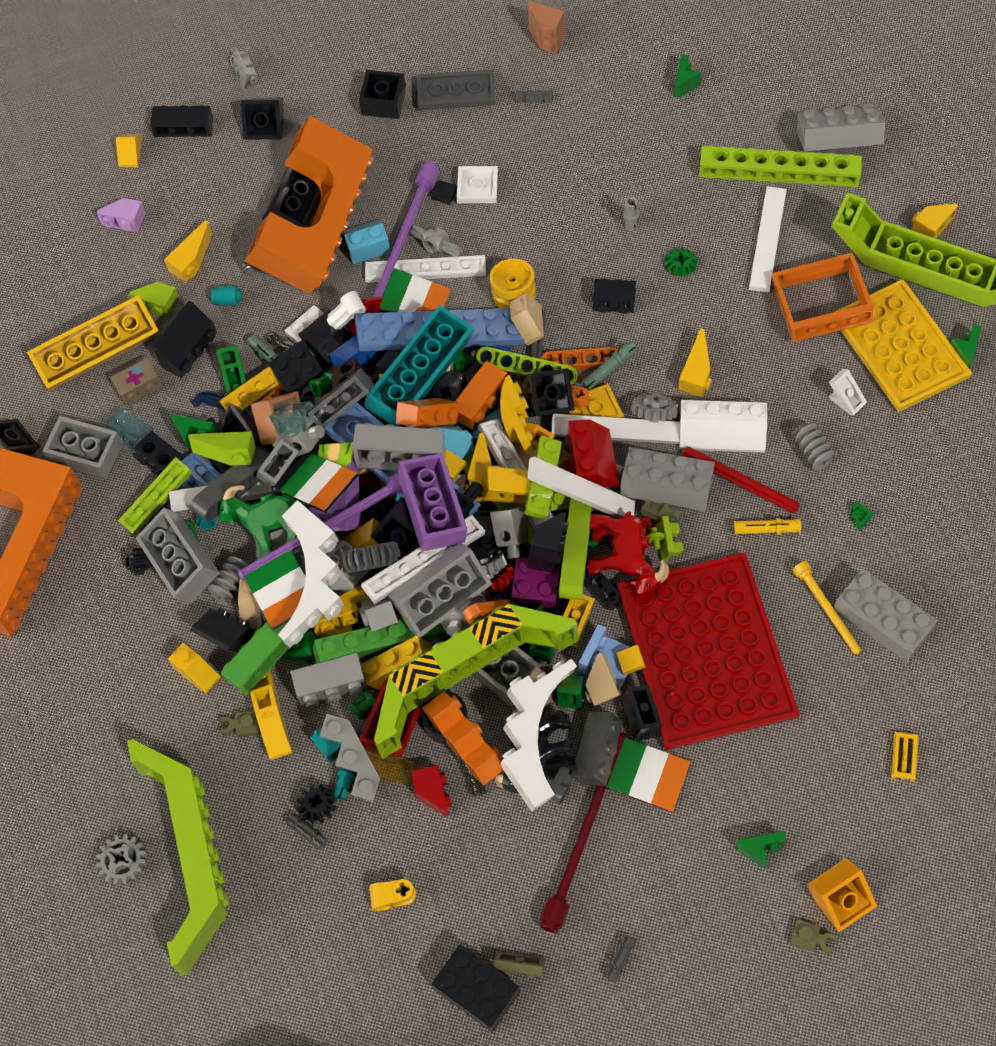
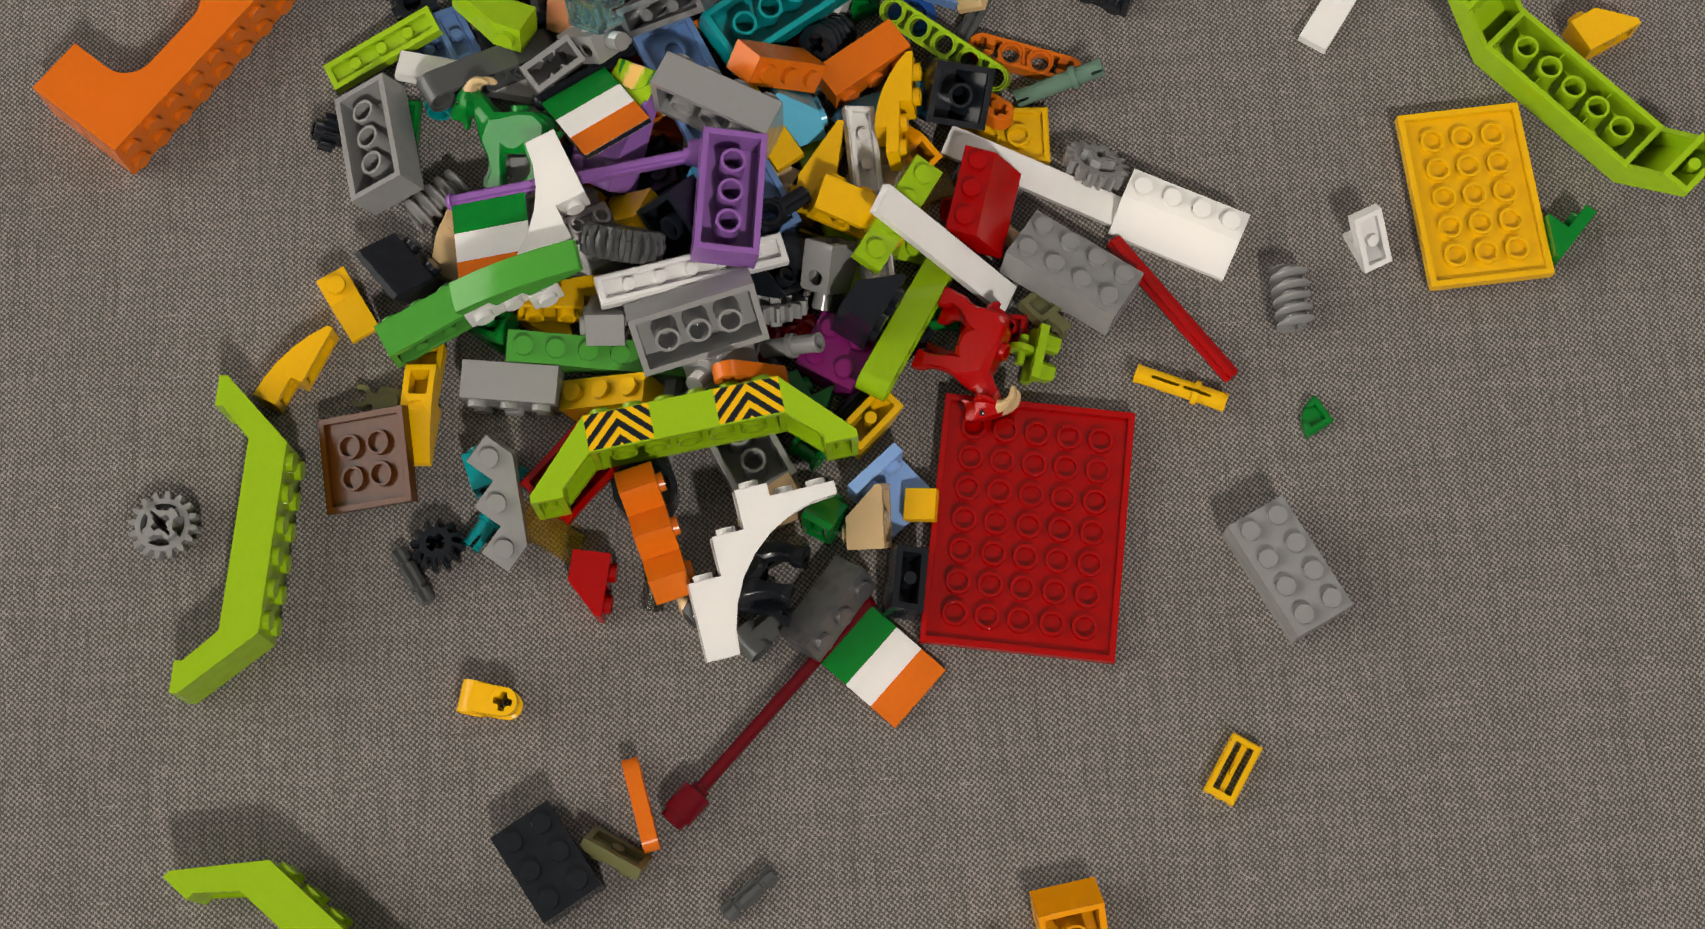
camera: 15 degrees right, 10 degrees up
green bush [348,690,375,720] -> none
black beam [586,572,620,610] -> none
yellow slope [678,329,712,397] -> none
green slope [736,831,787,869] -> none
orange window [772,253,874,342] -> none
yellow piece [792,561,861,654] -> none
none -> yellow slope [253,326,339,414]
none -> reddish brown plate [317,405,418,515]
none -> bright green slope [448,239,583,315]
none -> orange beam [621,756,661,854]
none -> light grey pin [760,332,825,359]

